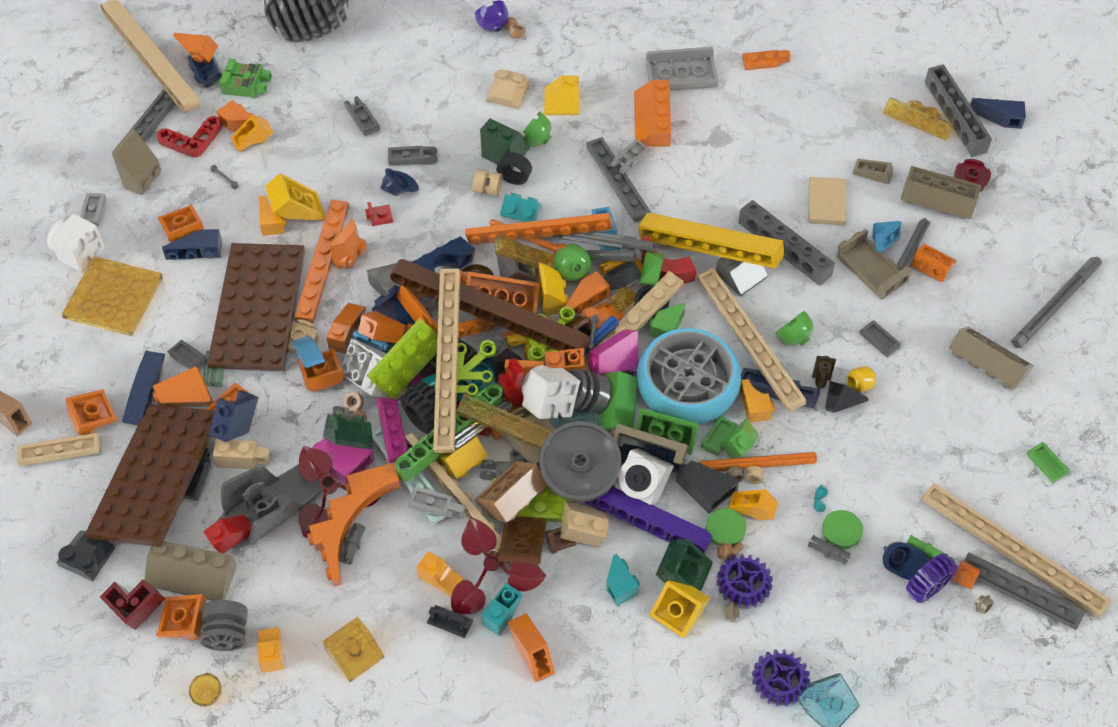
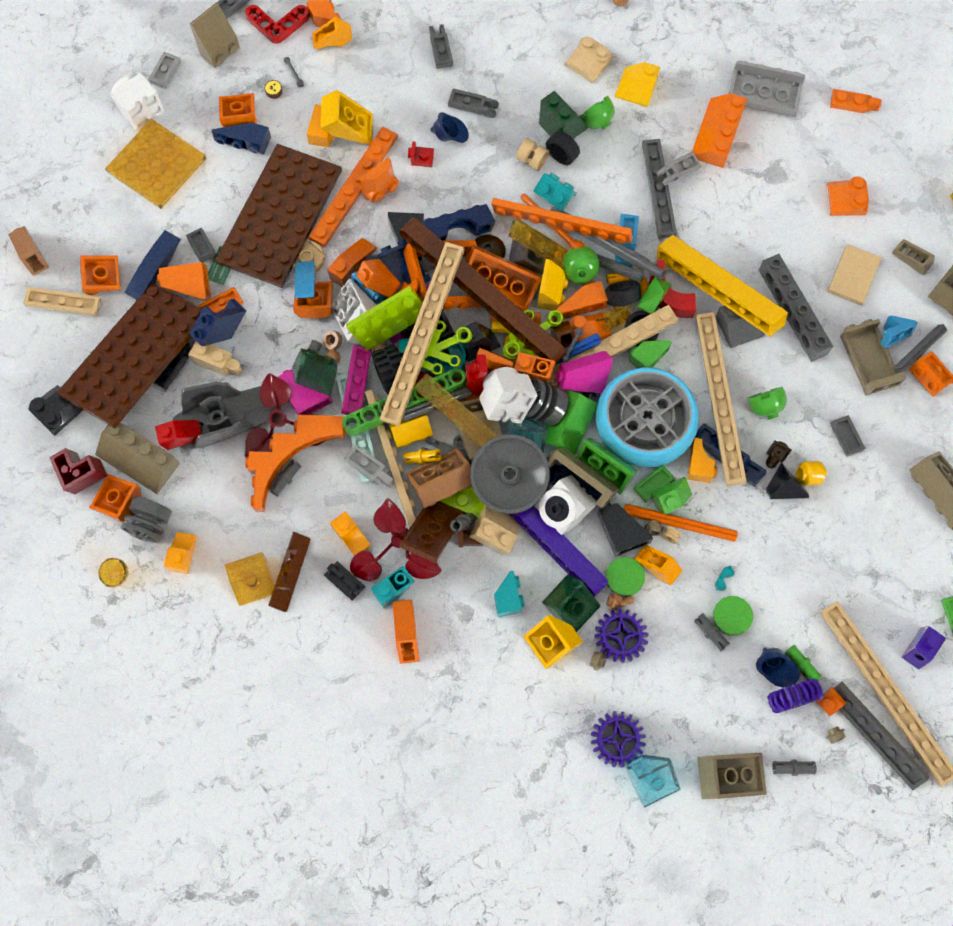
camera: 20 degrees right, 15 degrees up
none -> tile [264,80,283,99]
none -> reddish brown bracket [268,532,311,612]
none -> yellow pin [403,449,442,464]
none -> dark grey pin [450,513,476,532]
none -> dark tan slope [697,753,767,799]
none -> dark grey pin [772,759,817,776]
none -> orange slope [827,176,869,216]
none -> dark purple torso [901,626,946,670]

